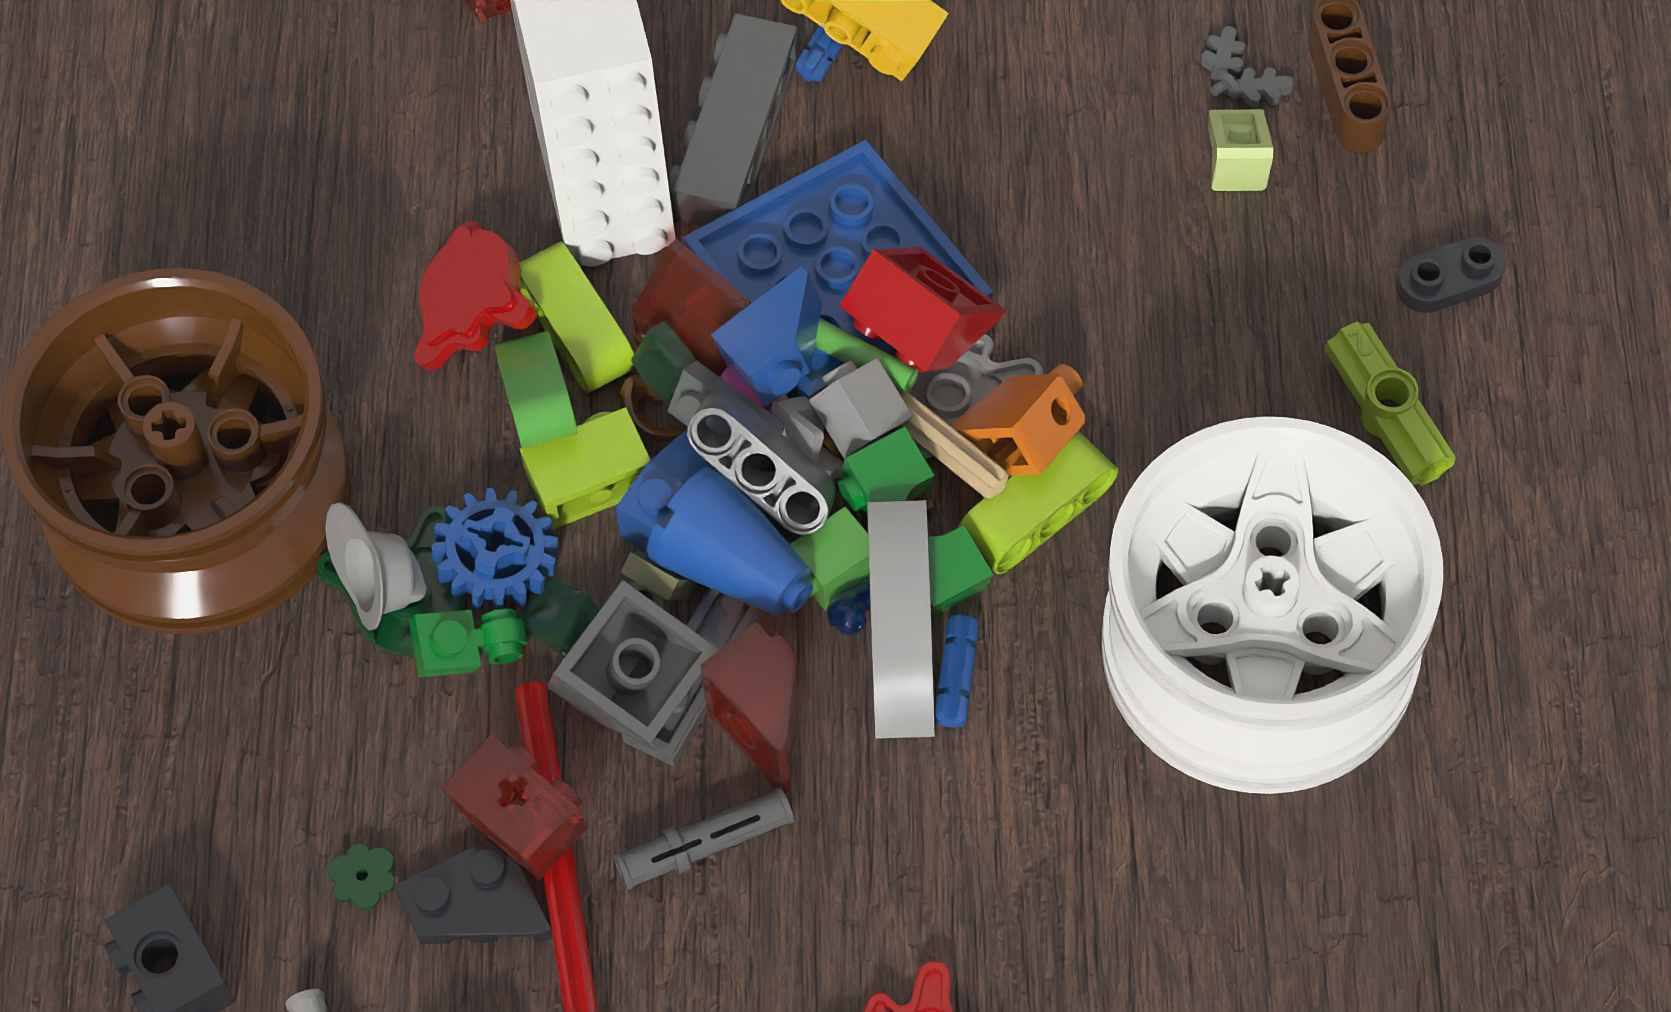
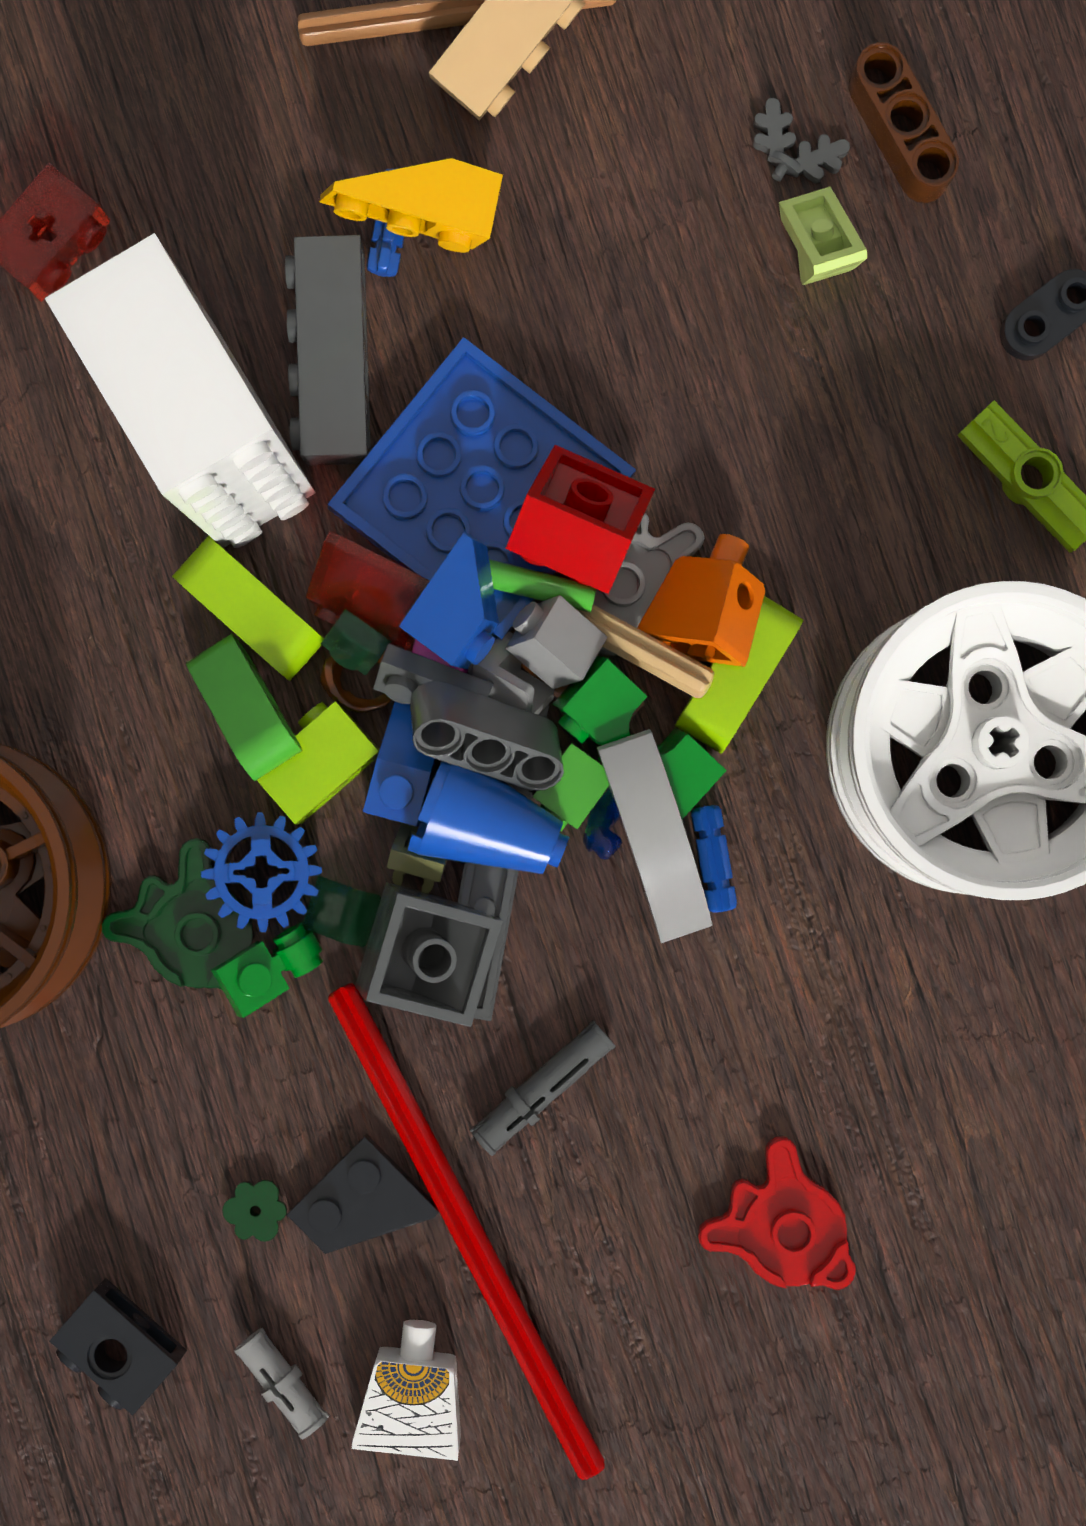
camera: 20 degrees left, 25 degrees up
light grey piece [325,502,427,630] -> none
red tile [414,221,537,371] -> none
clear red brick [441,735,588,880] -> none
clear red slope [700,622,800,794] -> none

